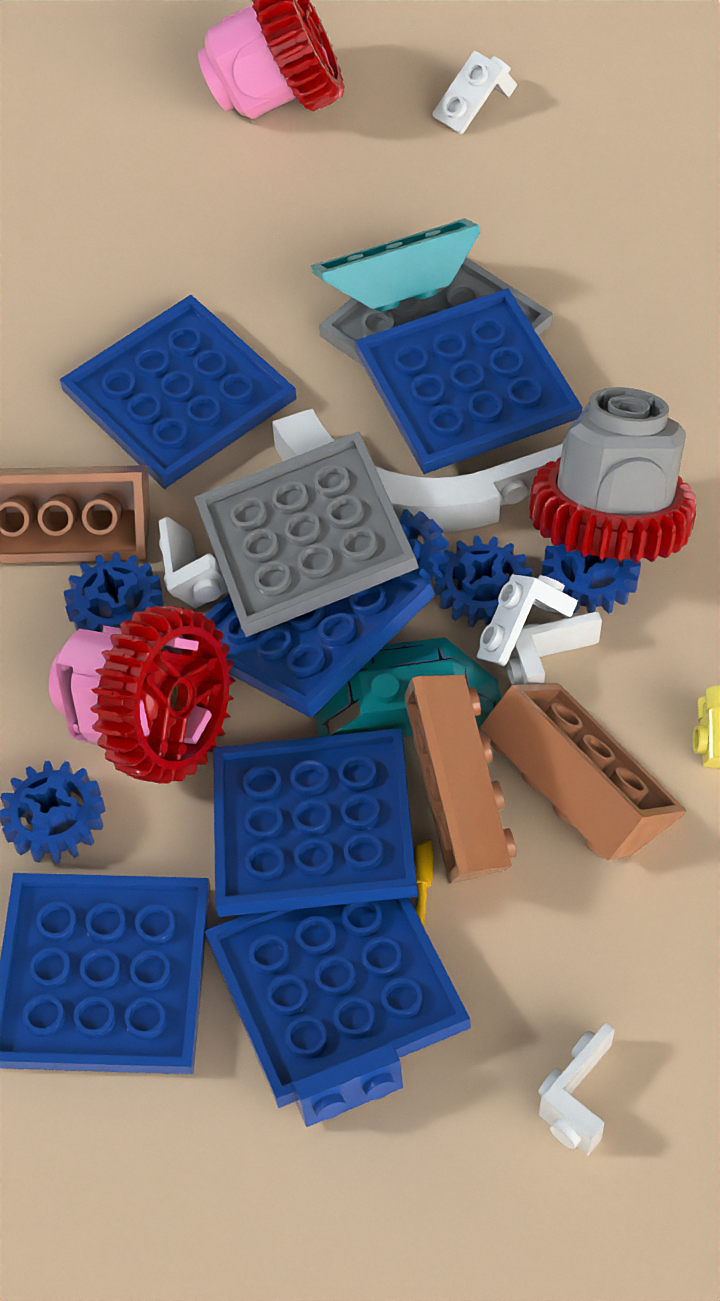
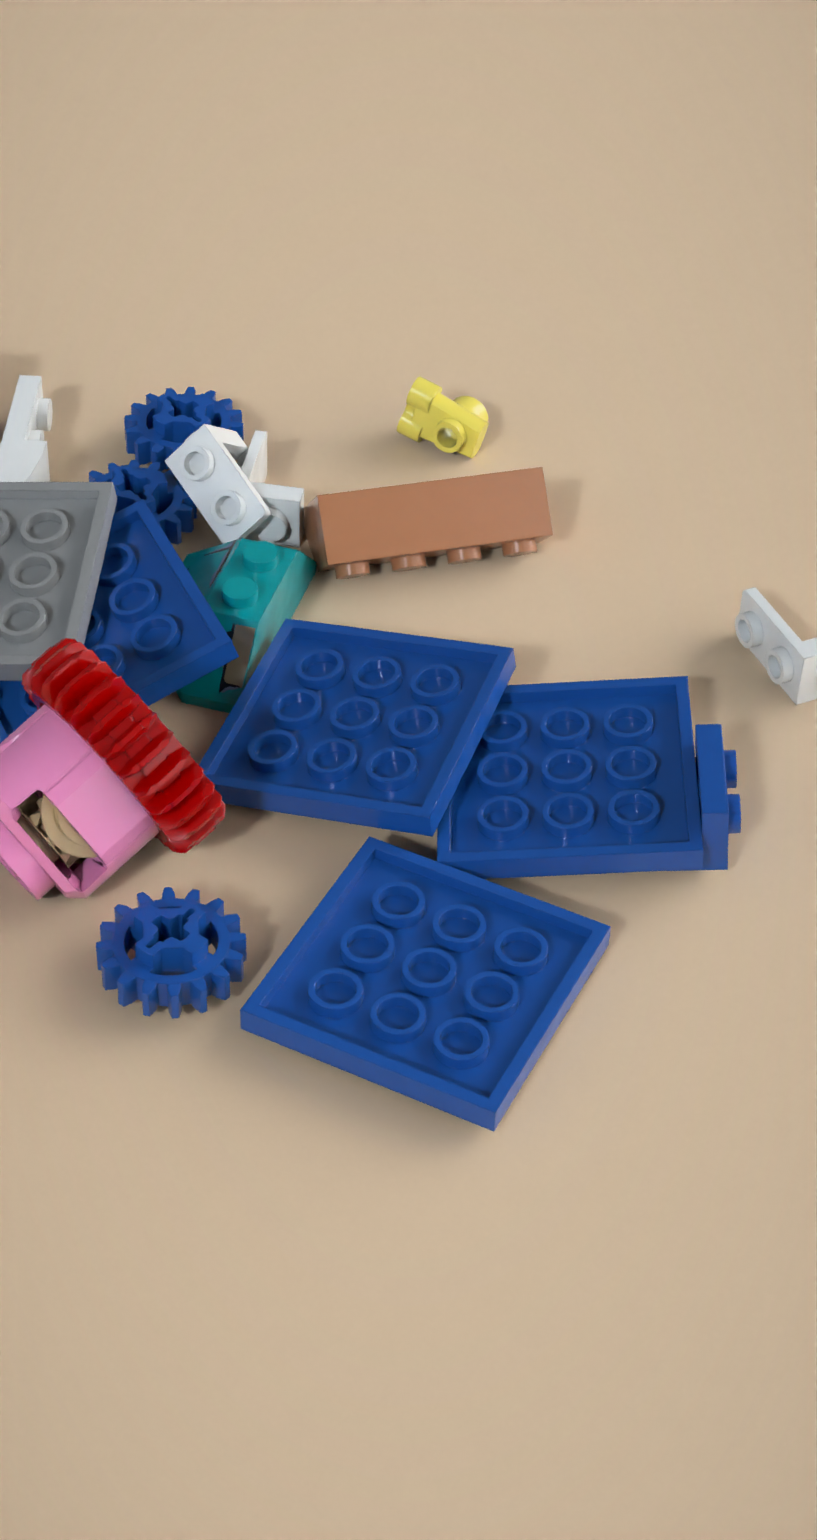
camera: 70 degrees left, 15 degrees down
nougat slope [404,675,516,884] -> none
piece [529,387,697,564] -> none

